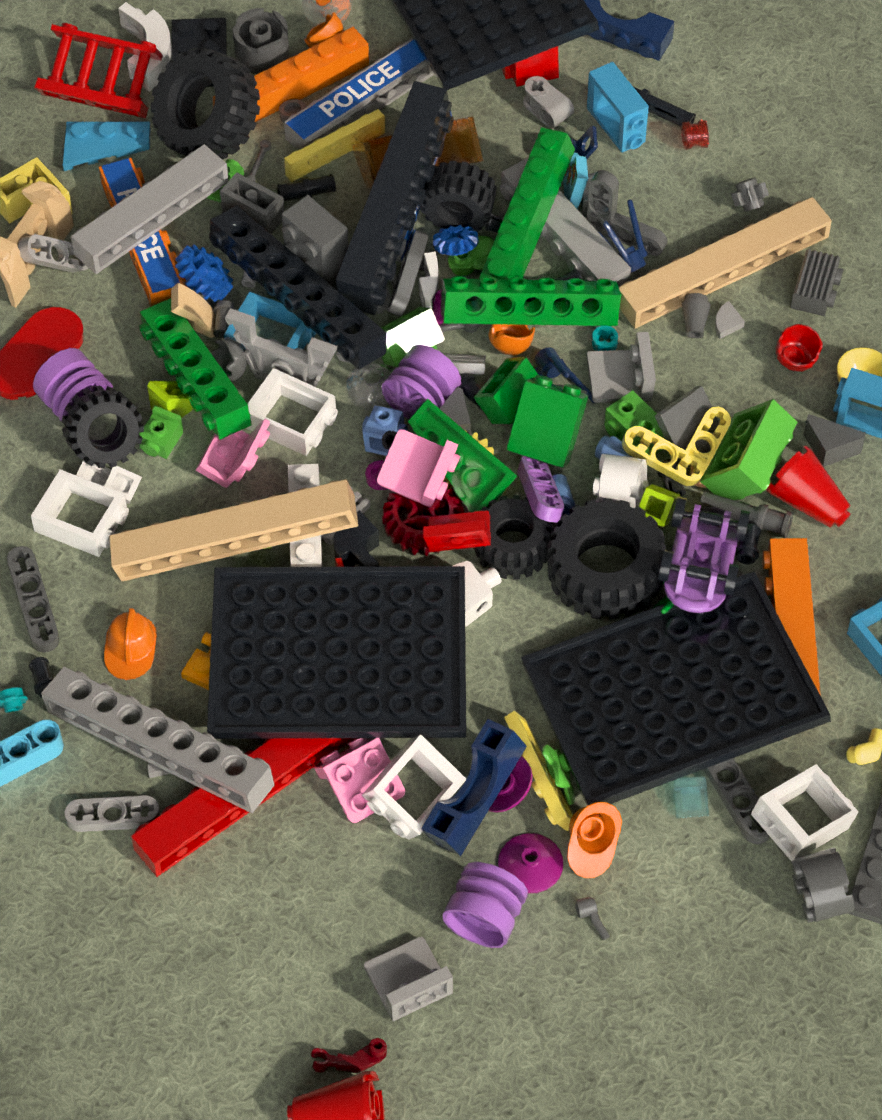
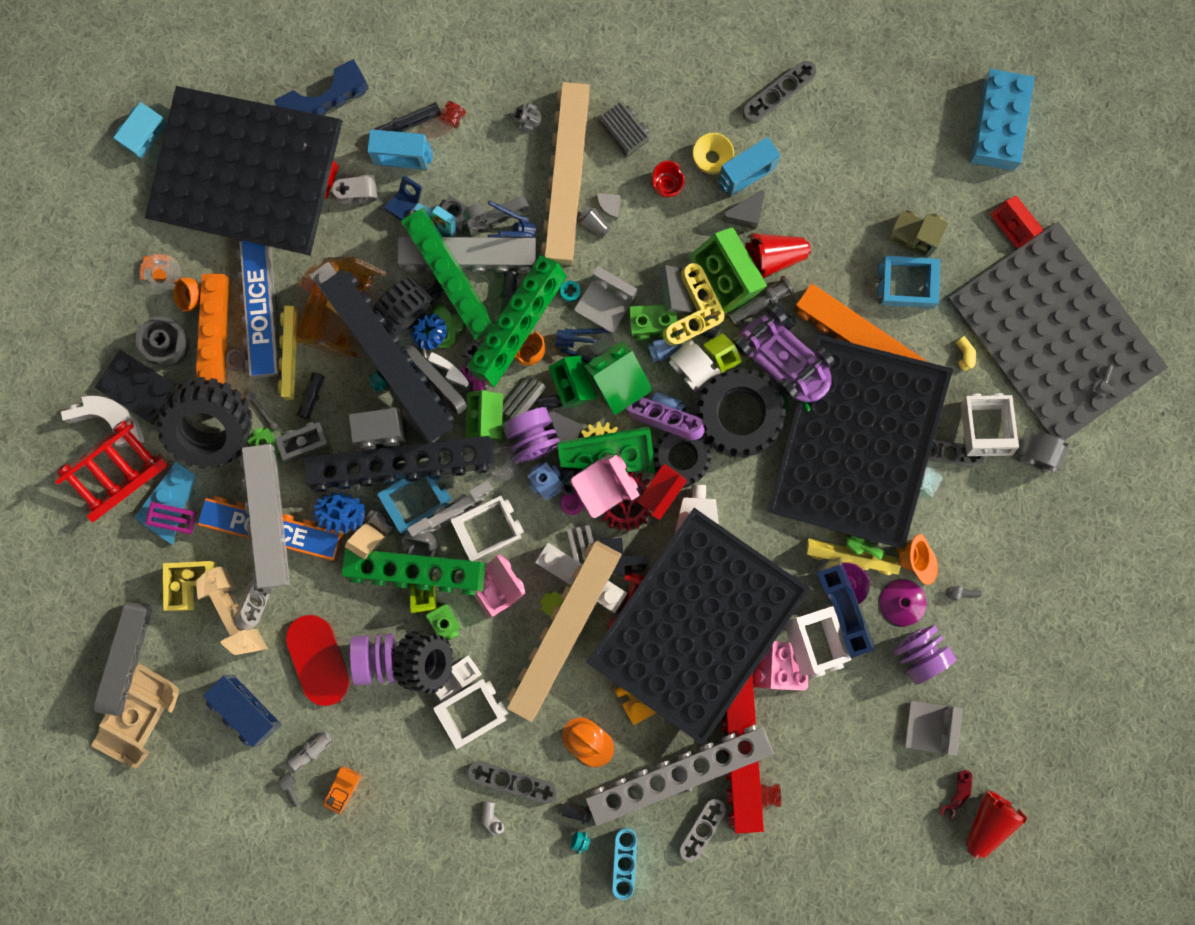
camera: 55 degrees left, 25 degrees up
none -> magenta tile [145,502,197,535]
none -> clear red wheel [761,783,781,808]

